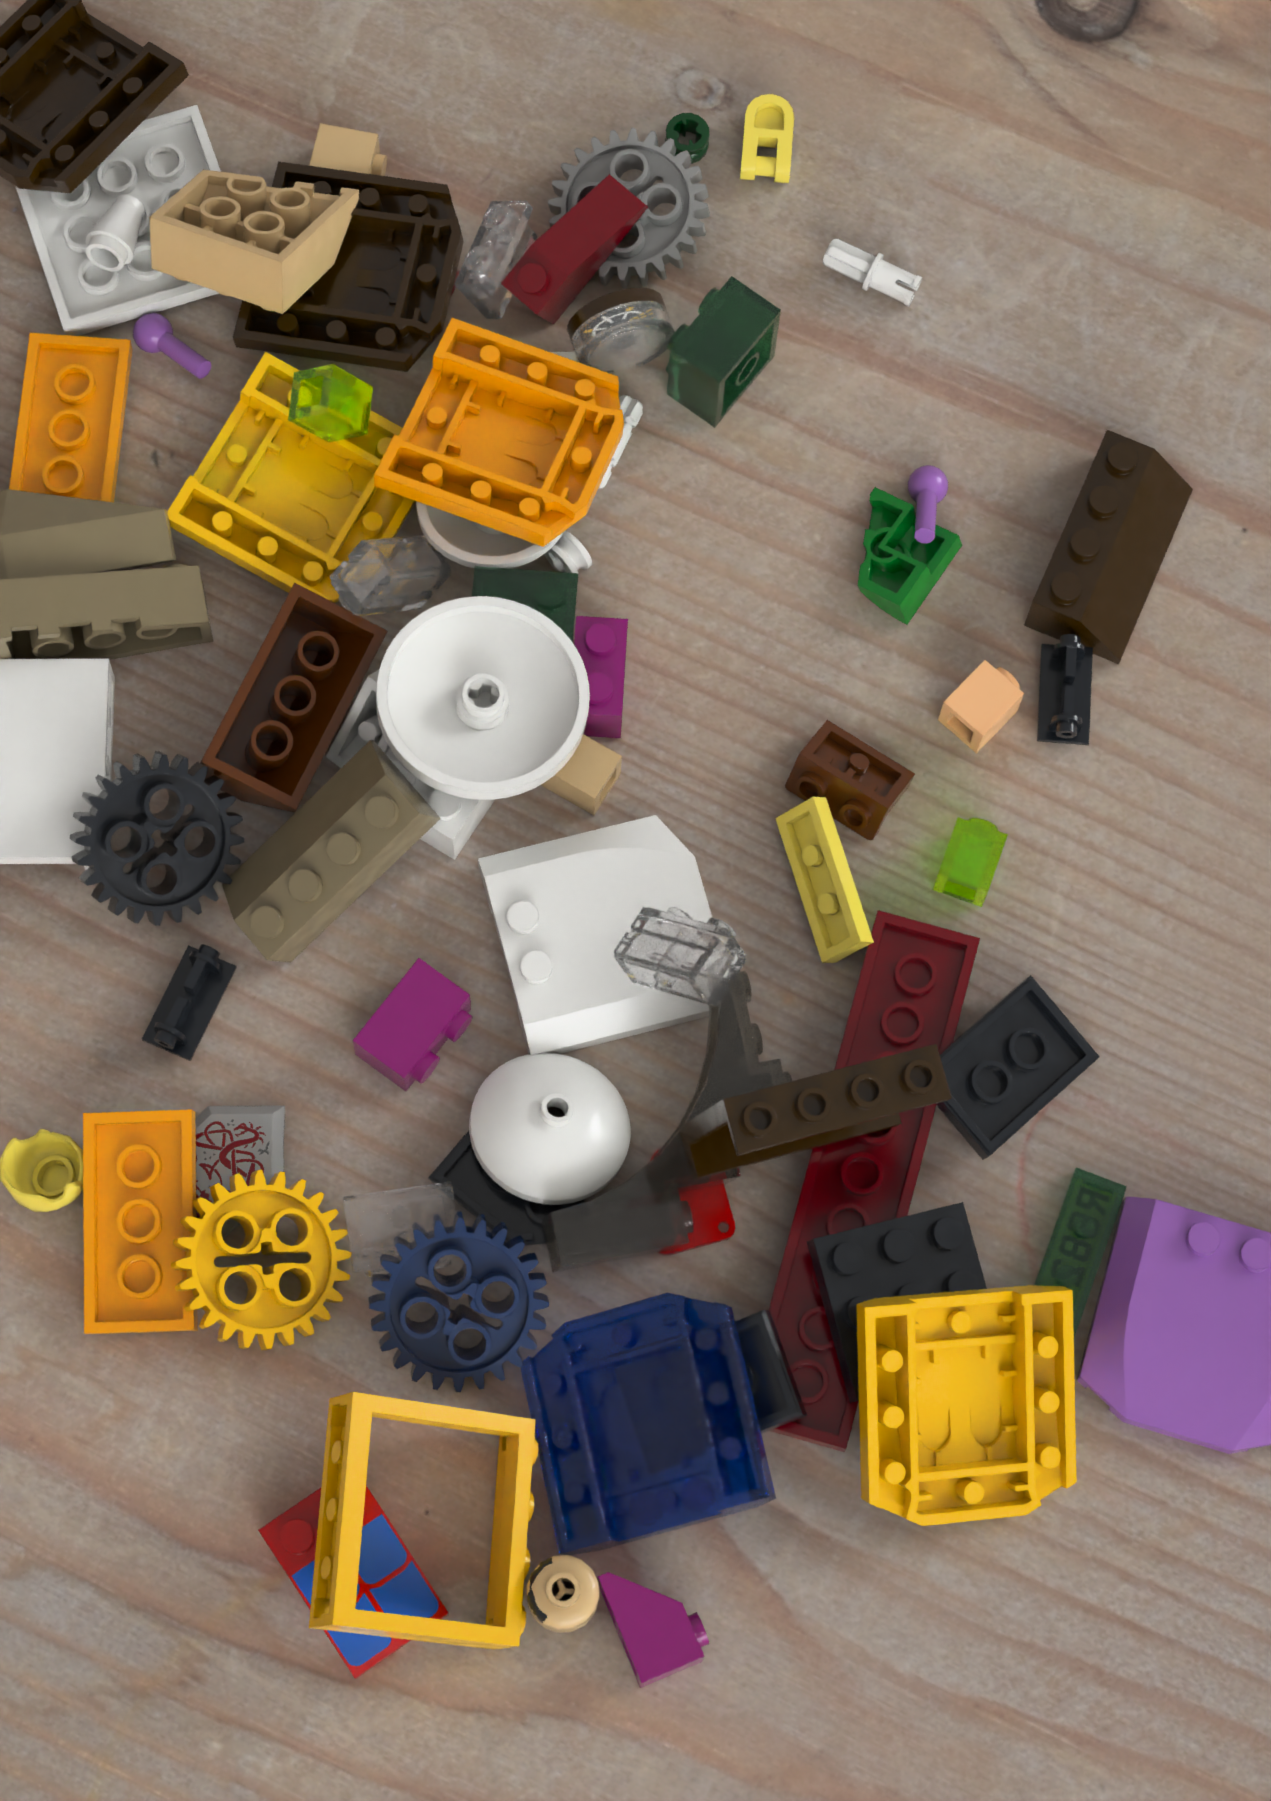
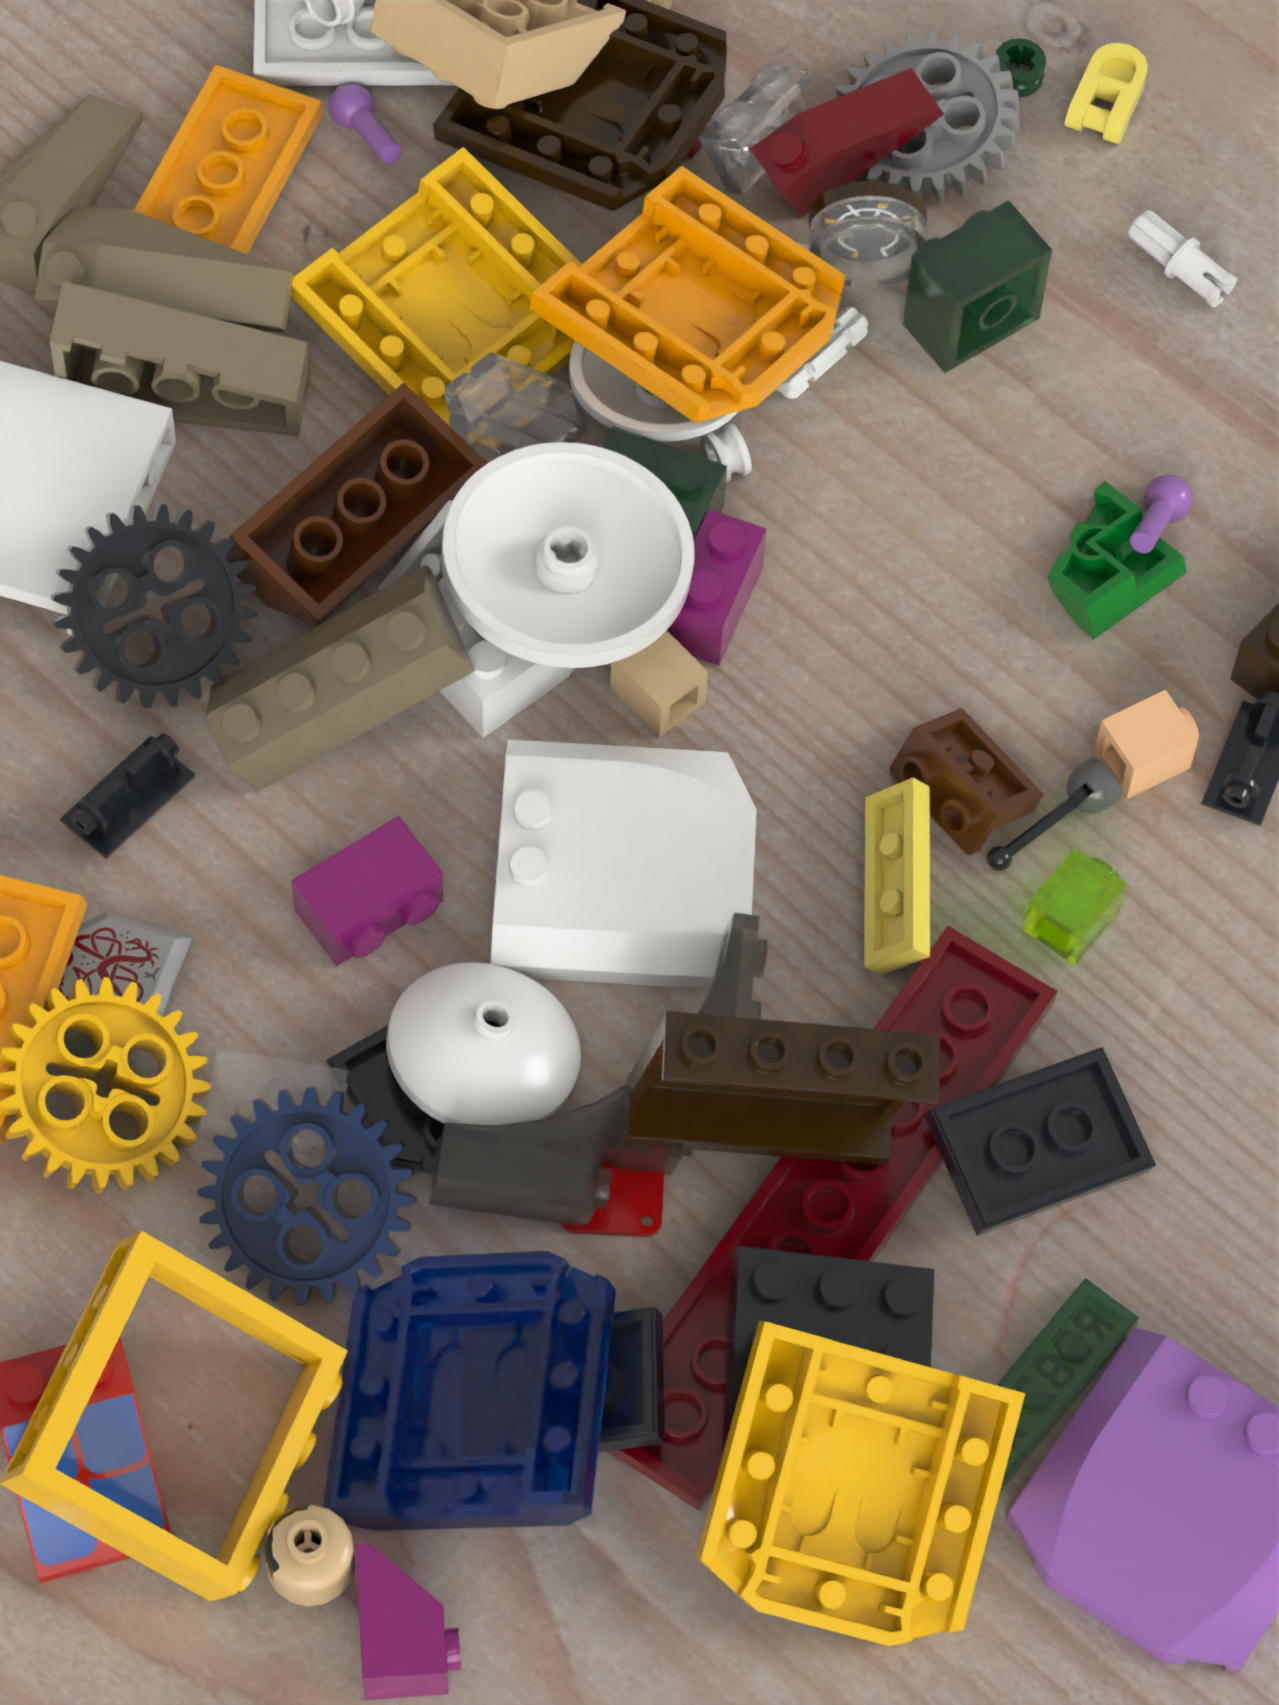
camera: 20 degrees right, 10 degrees down
clear neon green brick [288,364,373,442] -> none
clear brick [614,907,746,1006] -> none
none -> hinge [987,757,1122,871]

